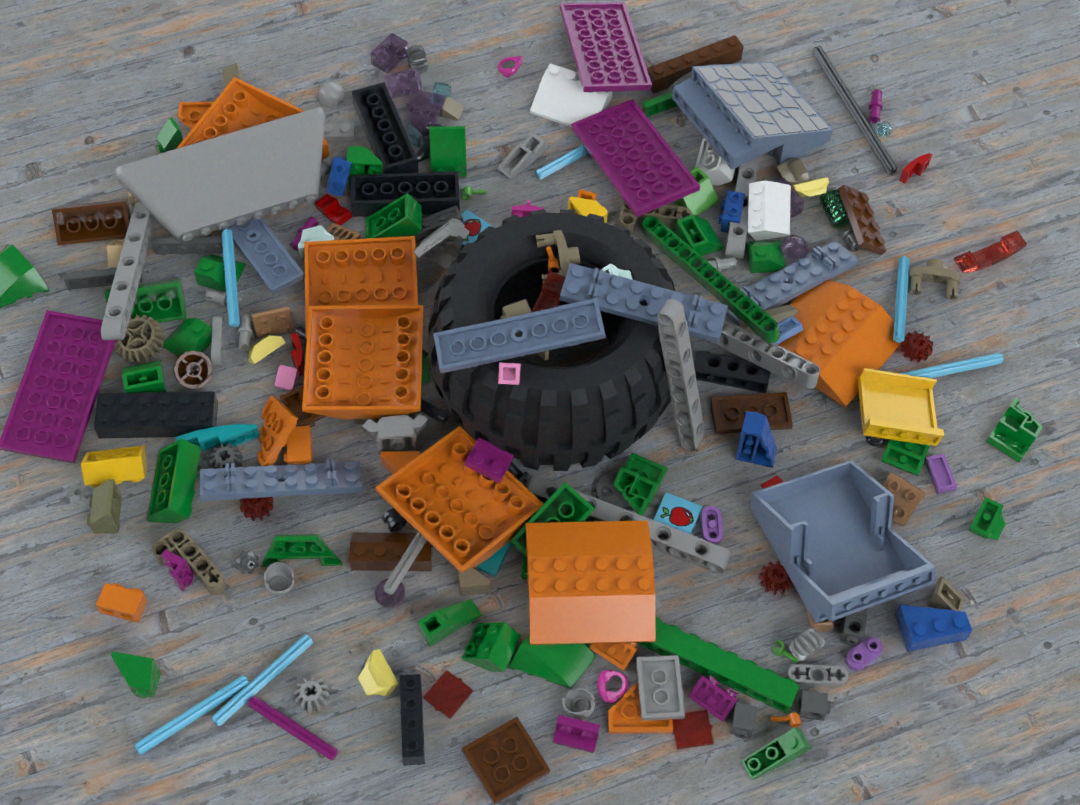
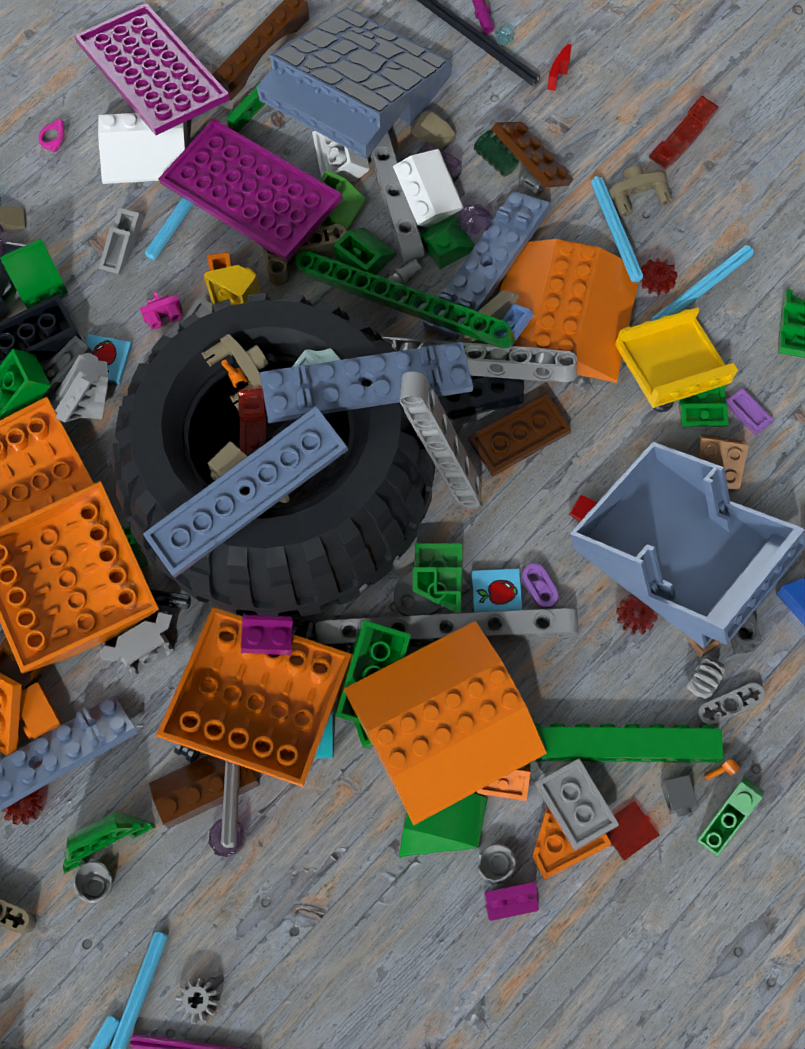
camera: 20 degrees left, 10 degrees up
dark grey plant [235,550,259,575] -> none
light yellow slope [358,649,399,697] -> none
orange slope [380,451,420,474] -> none
black brick [399,674,425,766] -> none
green slope [418,599,482,647] -> none
clear red piece [423,670,474,719] -> none
dark tan slope [458,568,492,596] -> none
bright green hand [462,186,487,200] -> none
green slope [462,622,521,672] -> none
reddish brown plate [462,717,550,805] -> none
bright pink slope [498,363,521,385] -> none
dark pink piece [597,669,628,703] -> none
magenta bracket [688,675,739,722] -> none
blue bracket [718,190,745,233] -> none
blue wedge [735,411,777,468] -> none
bright green hand [772,640,798,664] -> none
light yellow slope [791,177,829,198] -> none
dark grey brick [798,690,831,721] -> none
medium lavender plate [845,637,883,671] -> none

